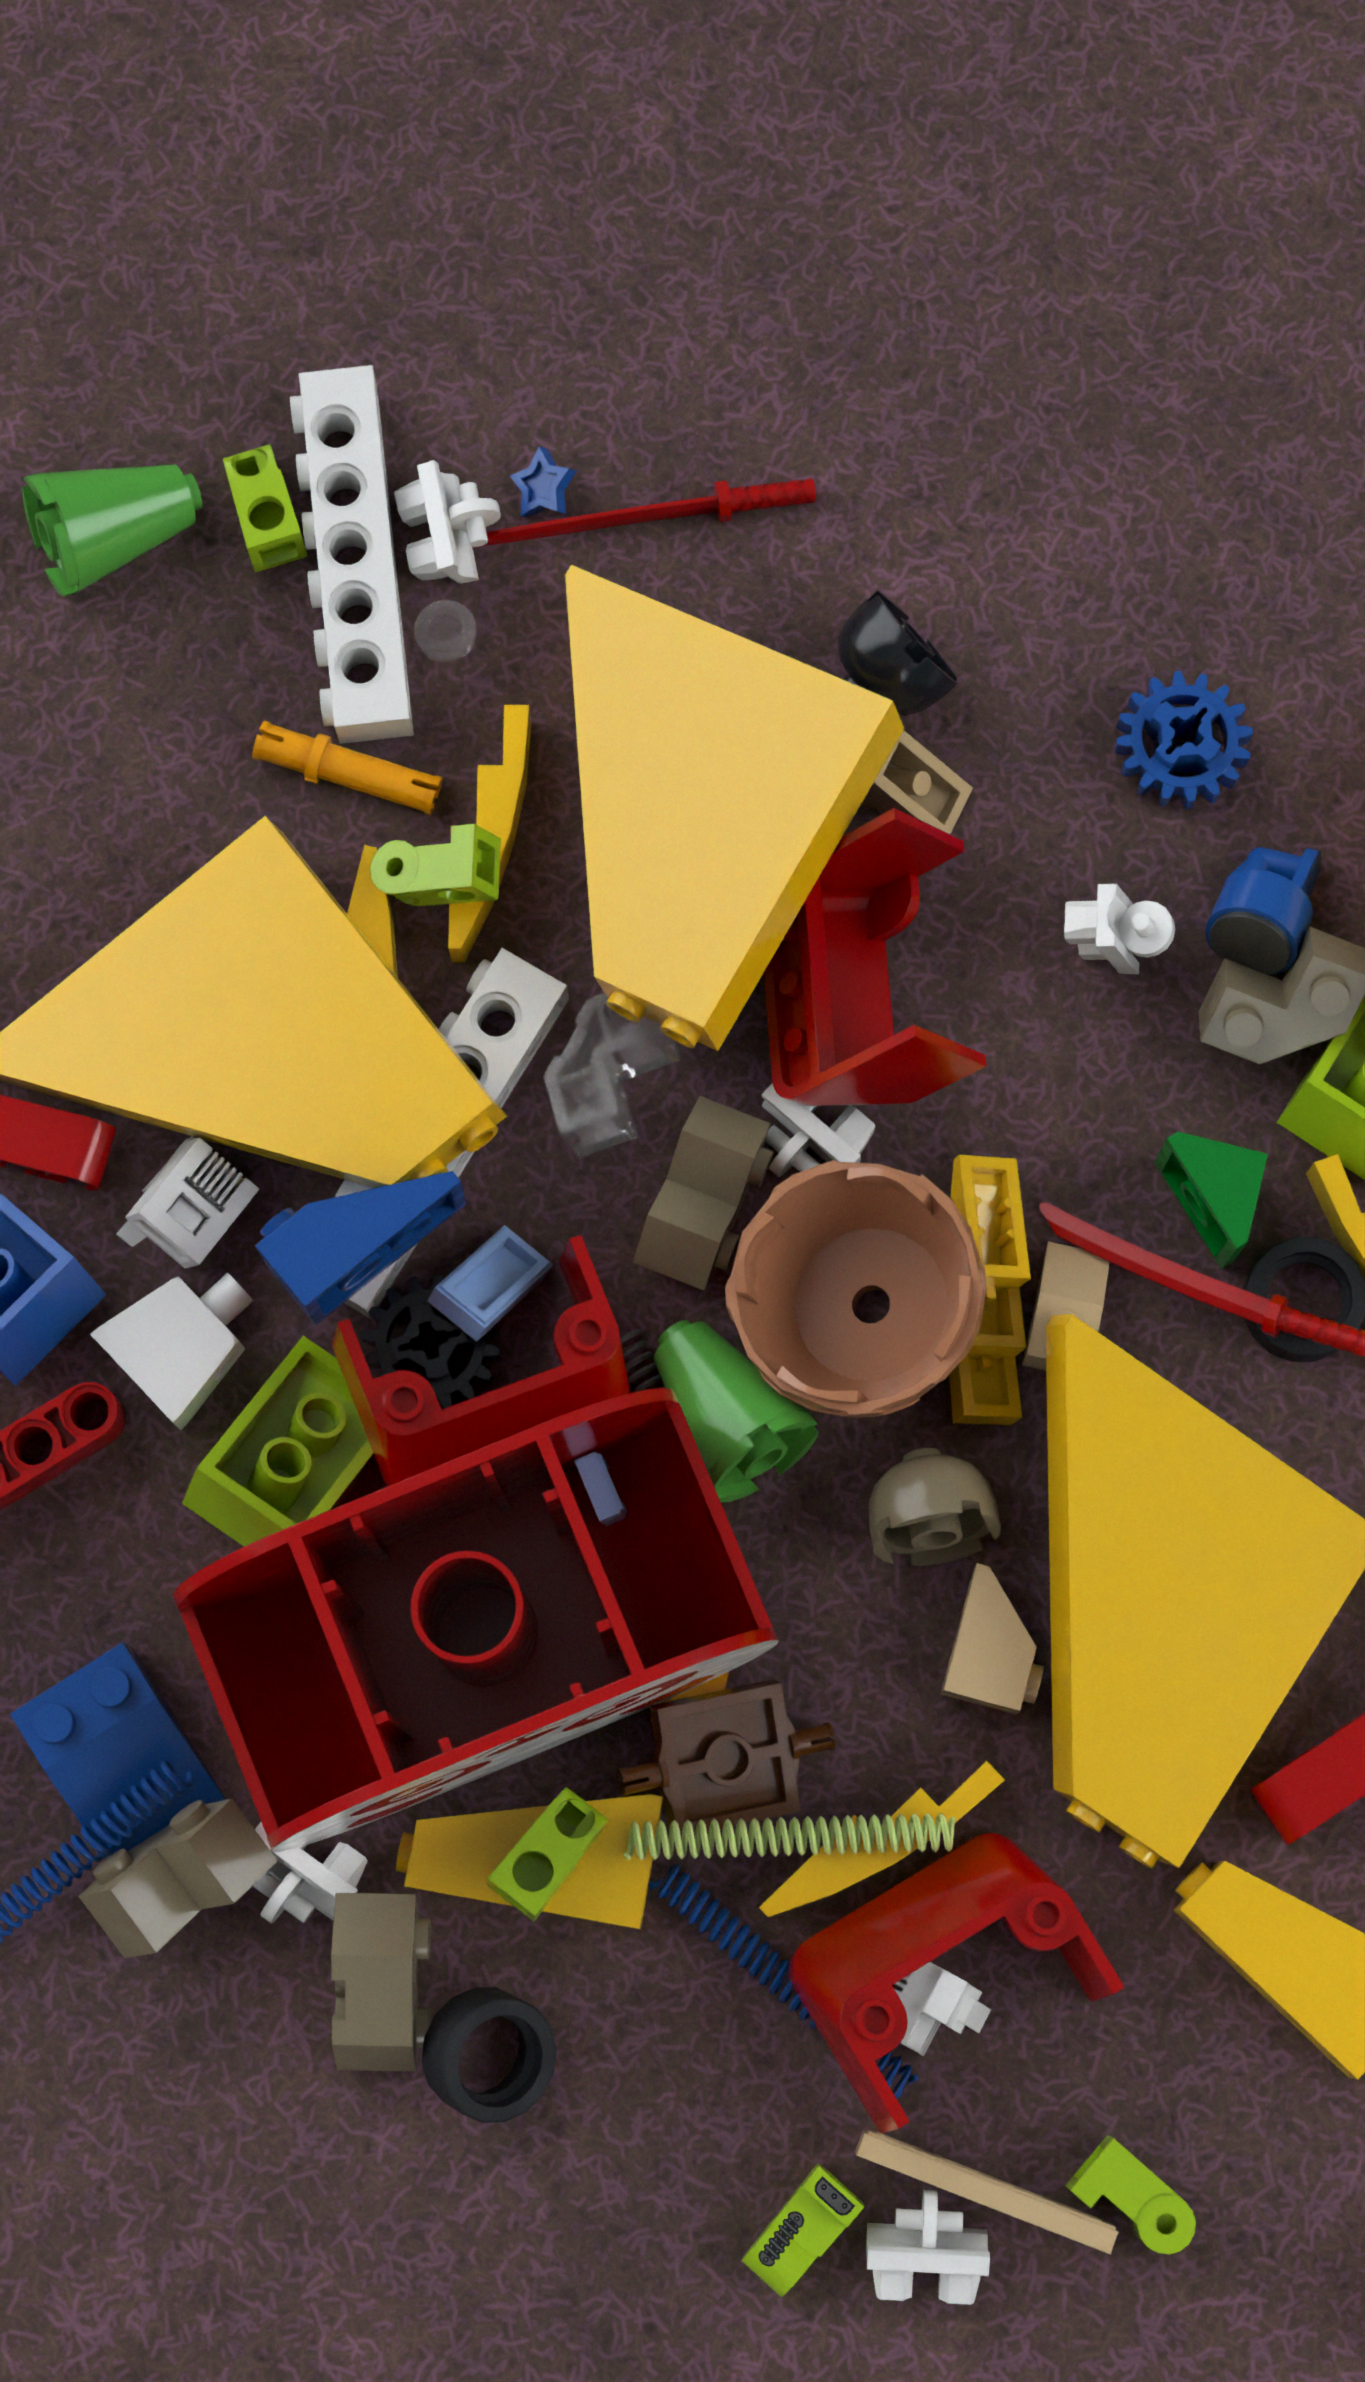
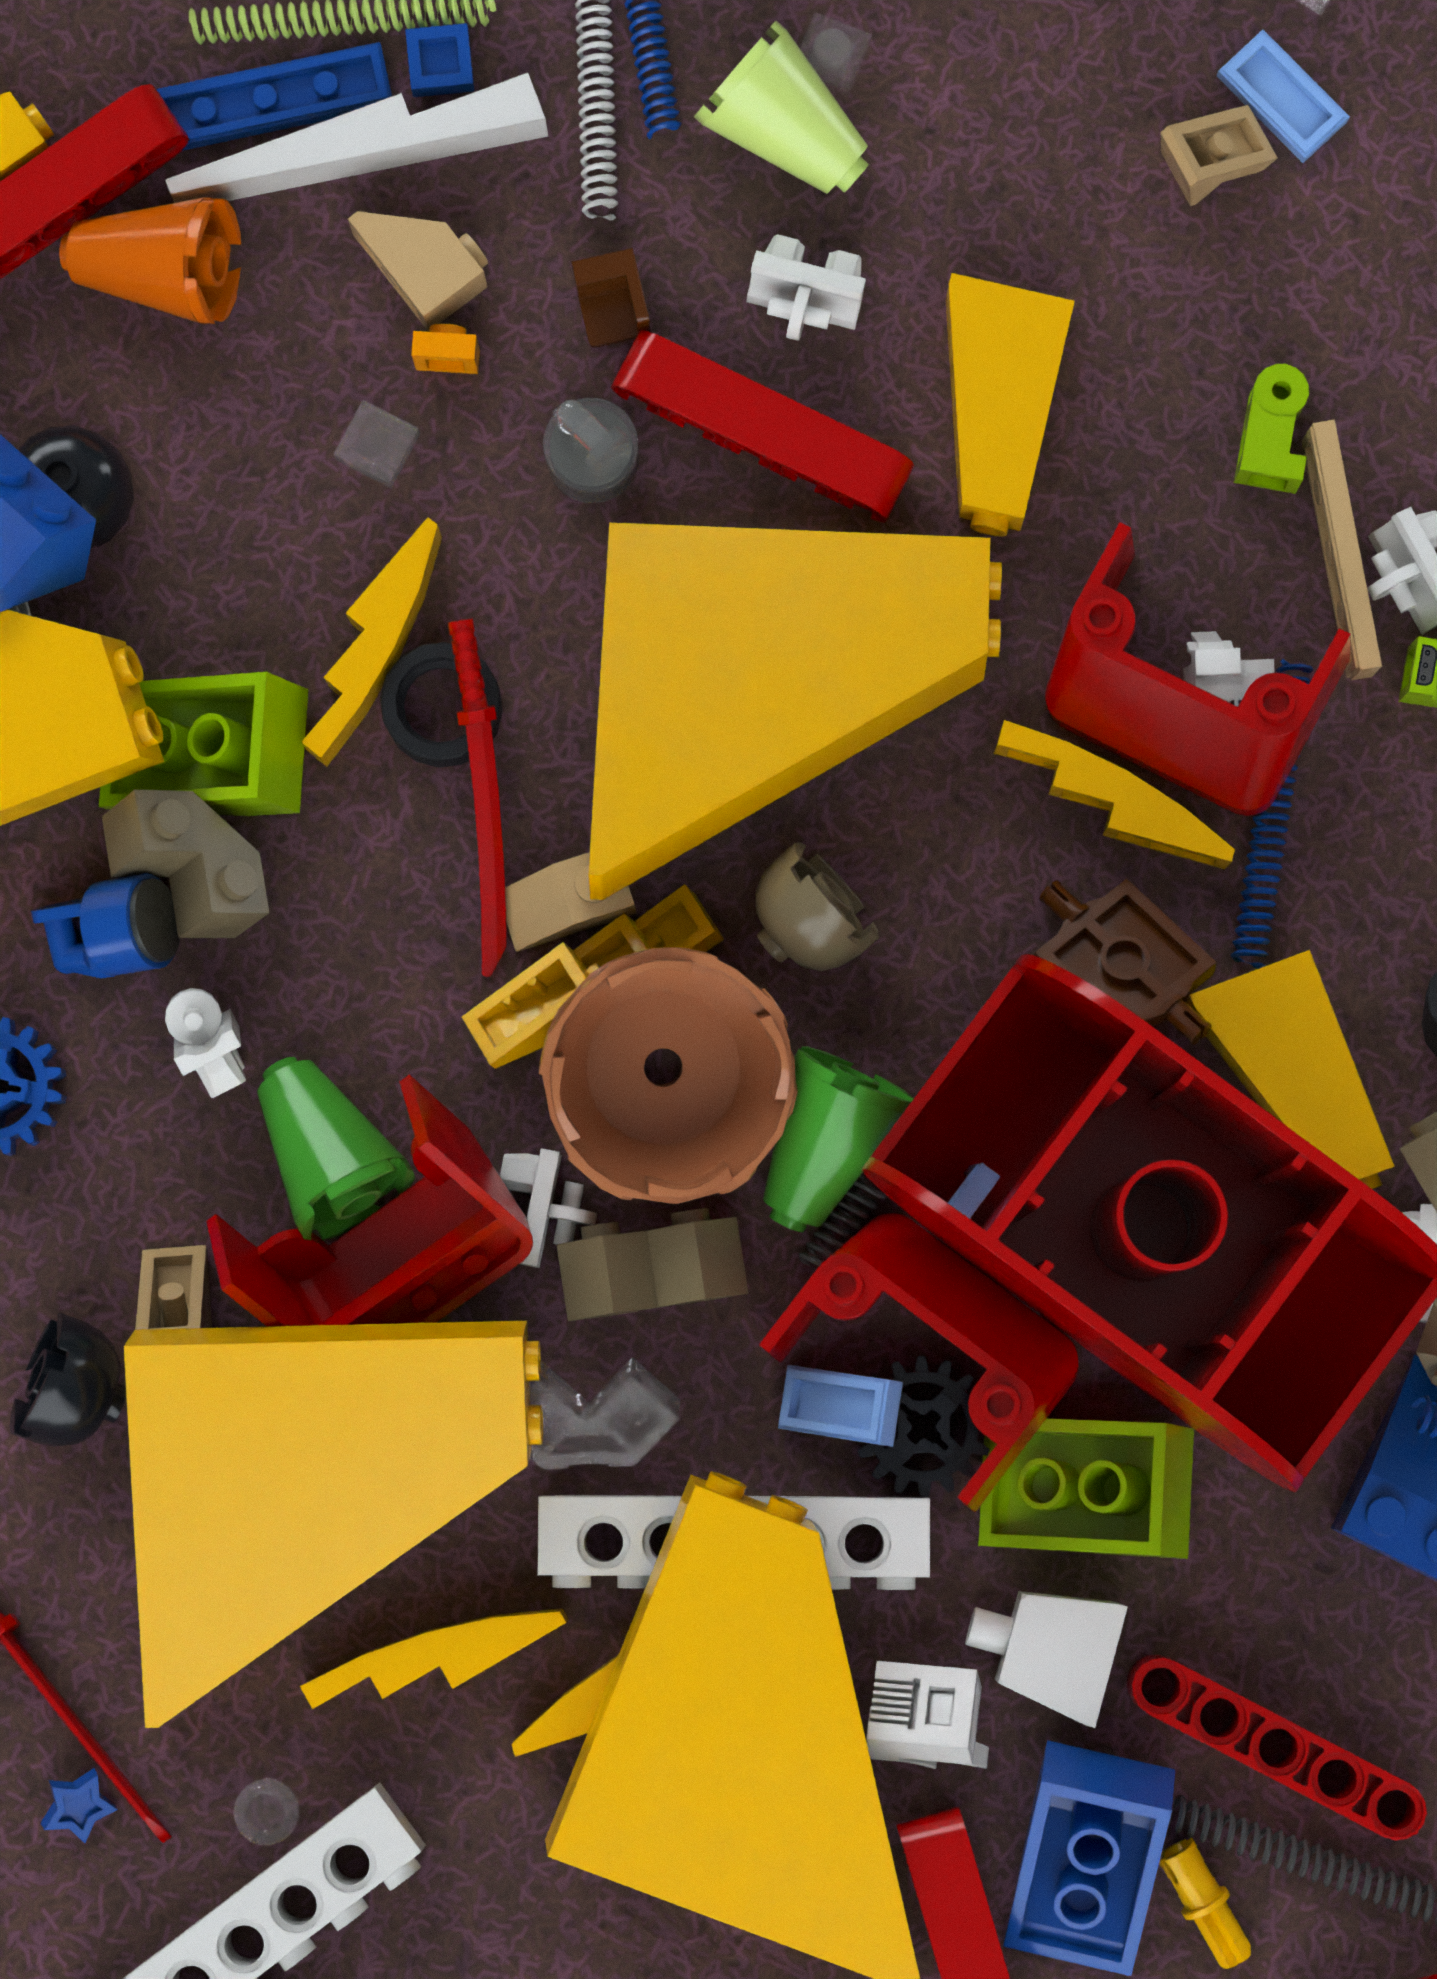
camera: 120 degrees left, 5 degrees up
light orange pin [252,720,443,816] -> none
blue slope [255,1171,466,1326] -> none
lime leg [370,824,501,906] -> none
white hips [394,460,501,584] -> none
lime leg [487,1787,609,1922] -> none
yellowish green piece [623,1813,956,1861] -> none
tan slope [941,1563,1044,1715] -> none
green slope [1154,1132,1268,1270] -> none
none -> bright green cone [257,1057,415,1241]

